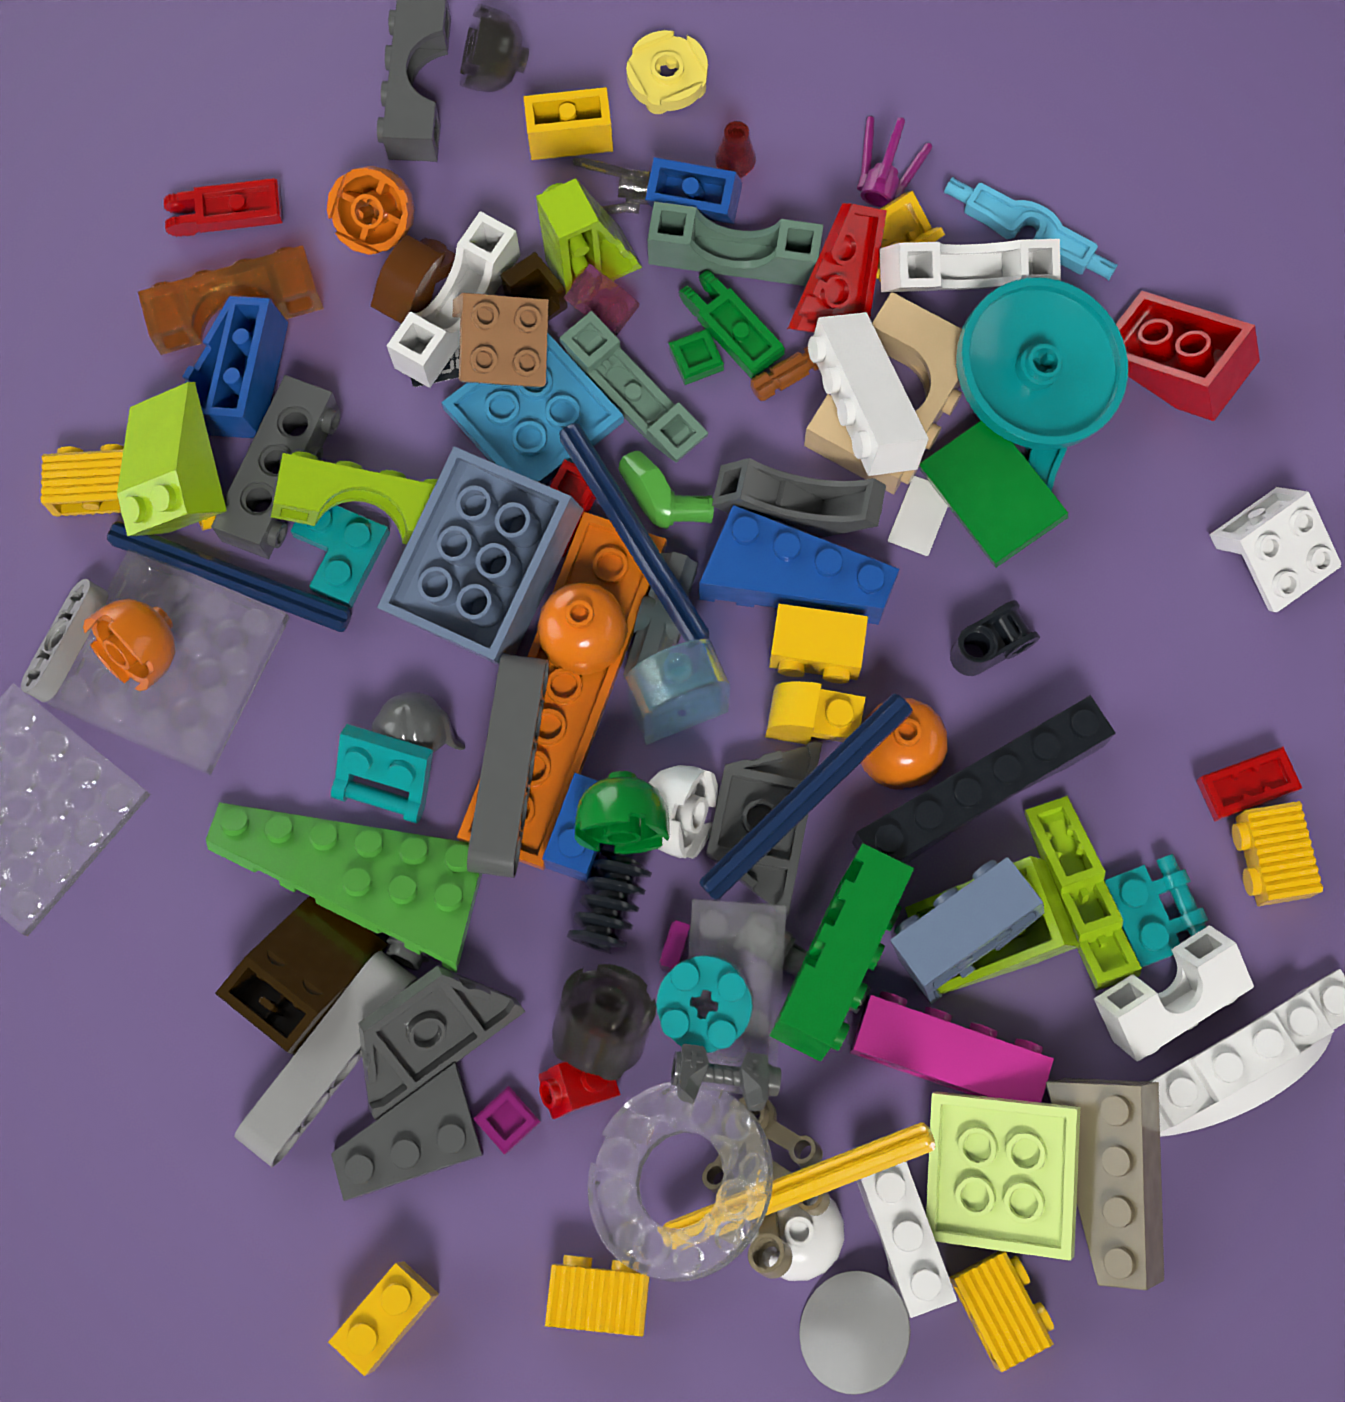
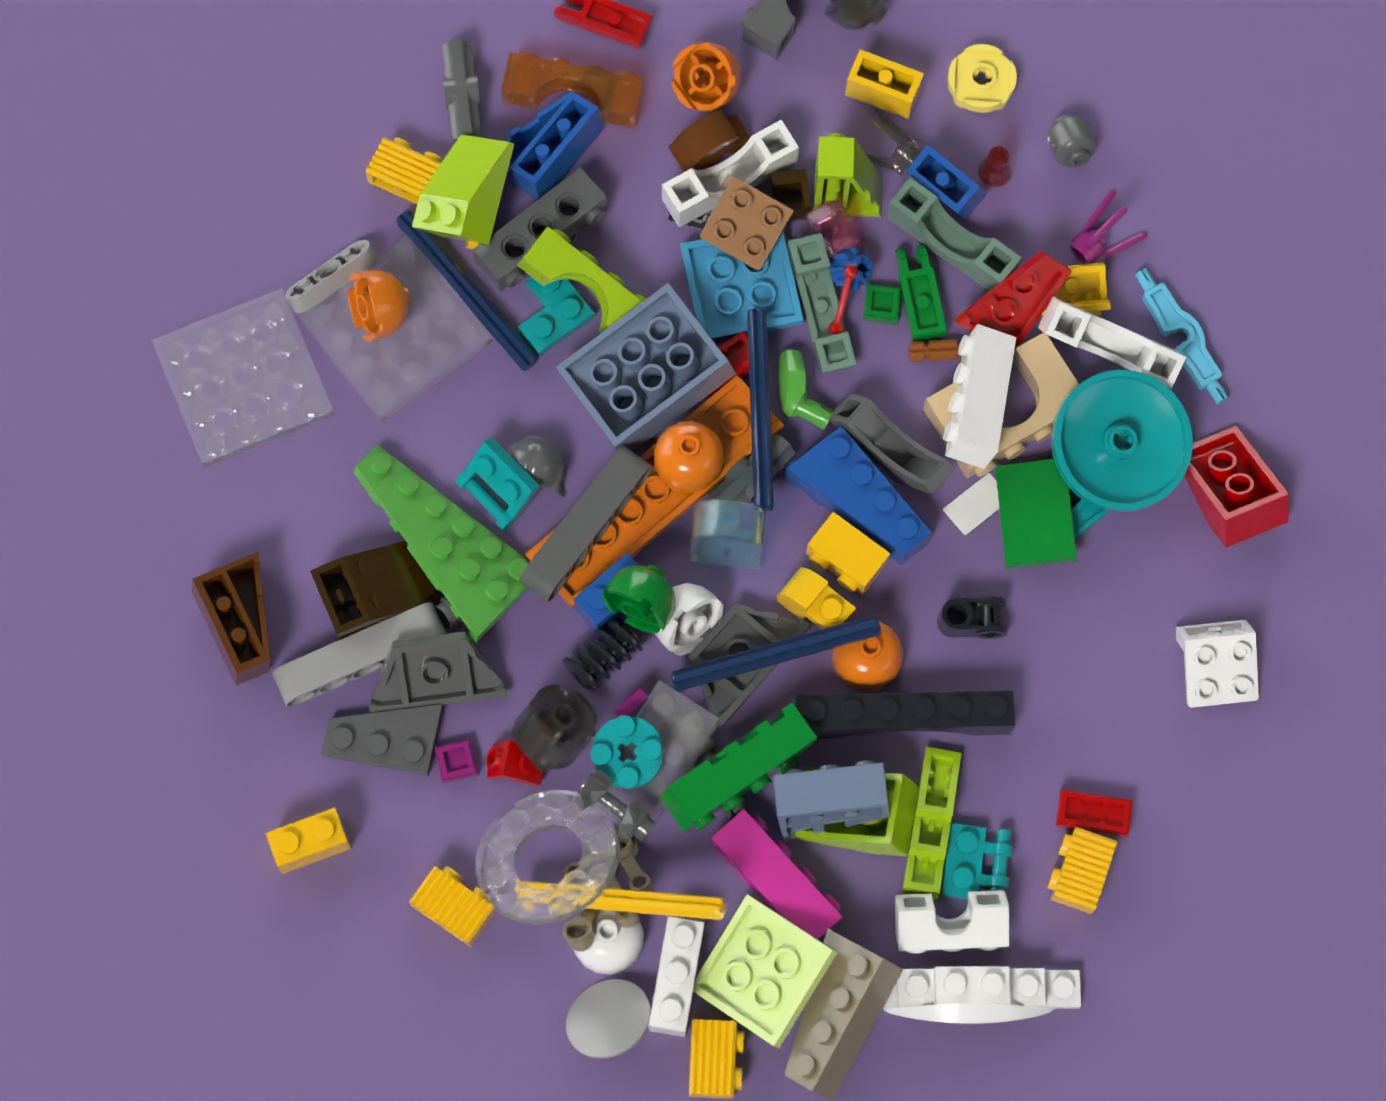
camera: 25 degrees right, 0 degrees up
none -> reddish brown wedge [192,551,270,686]
none -> dark grey piece [442,39,482,144]
none -> red hinge [828,265,858,335]
none -> blue gear [830,247,873,291]
none -> dark grey head [1047,115,1097,167]

